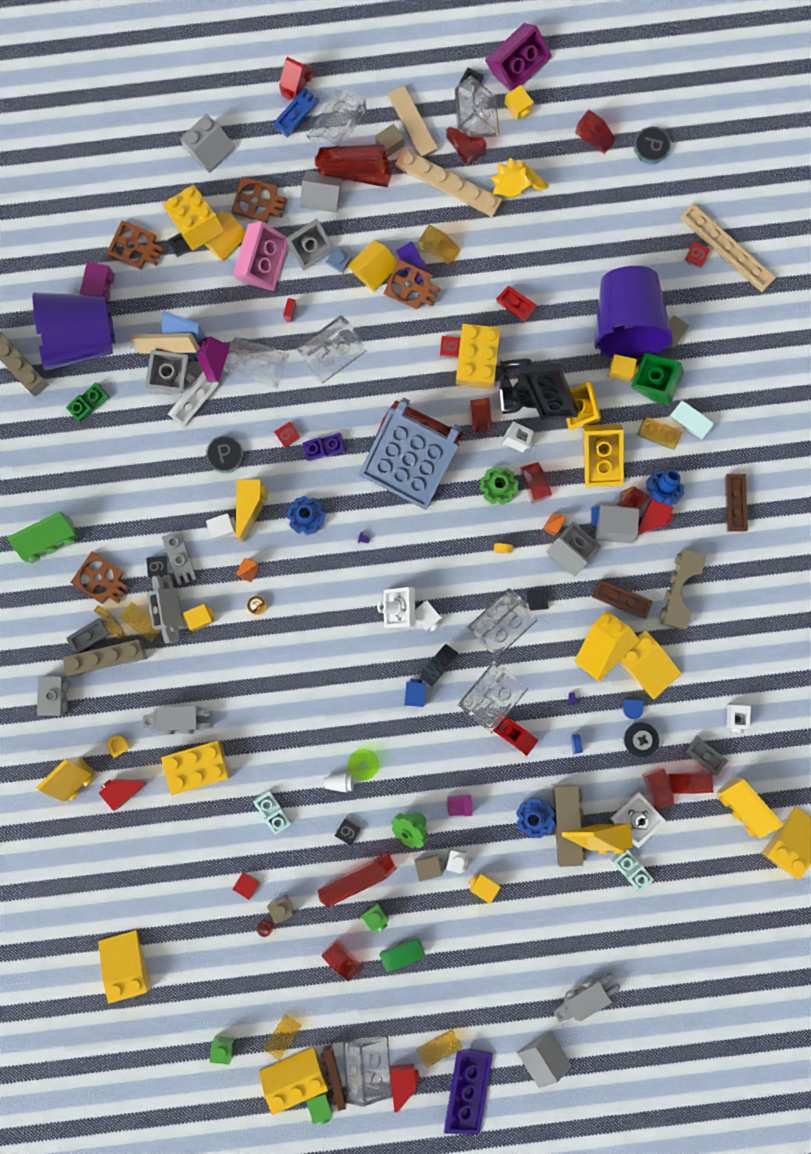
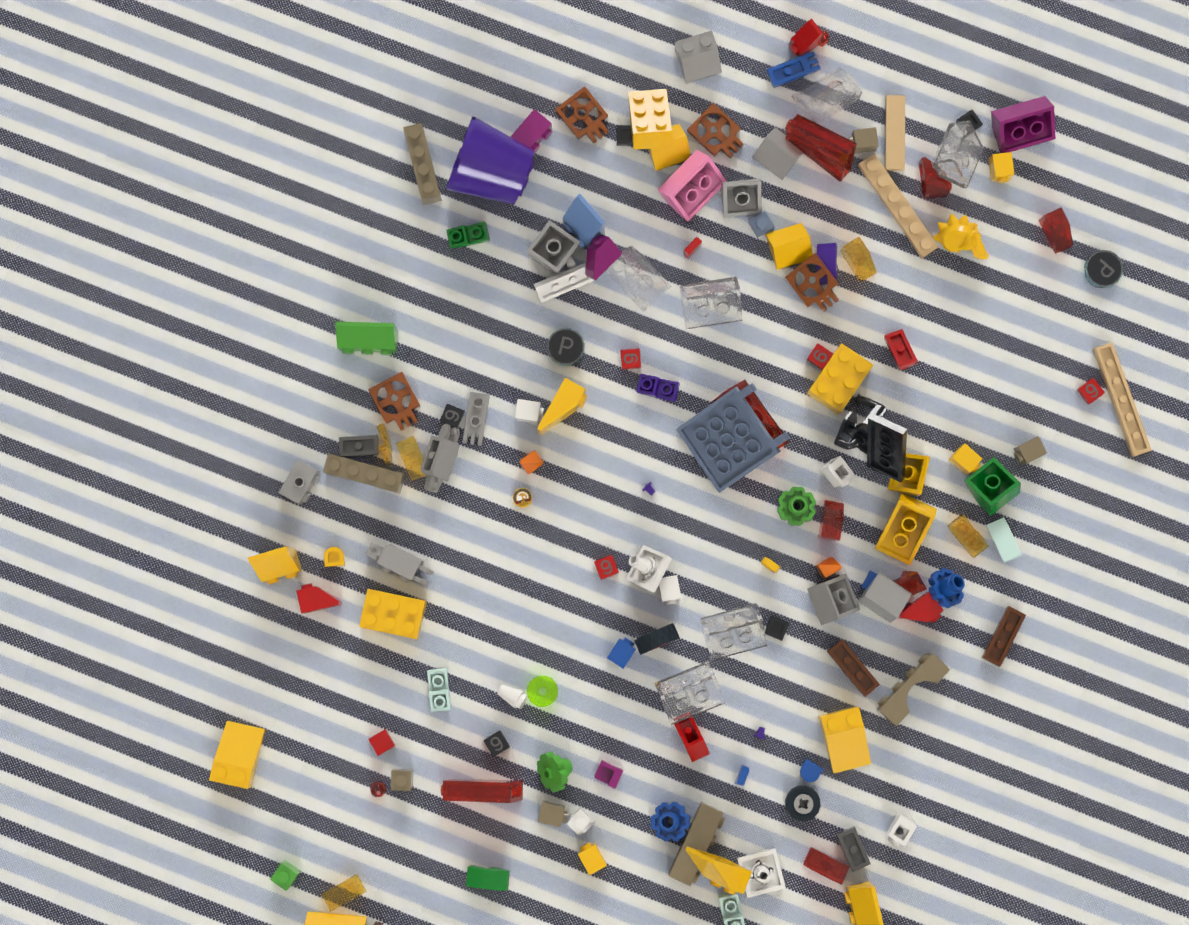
camera: 25 degrees right, 0 degrees up
tan tile [130,333,200,354] -> none
yellow brick [183,604,215,632] -> none
blue plant [286,496,326,535] -> none
clear red slope [321,938,363,982] -> none
bright green brick [361,901,389,933] -> none
clear red slope [468,397,492,433] -> none
yellow slope [574,610,640,682] -> none
dark purple cone [594,266,673,358] -> none
clear red slope [642,768,675,811] -> none
none -> red tile [594,555,619,580]

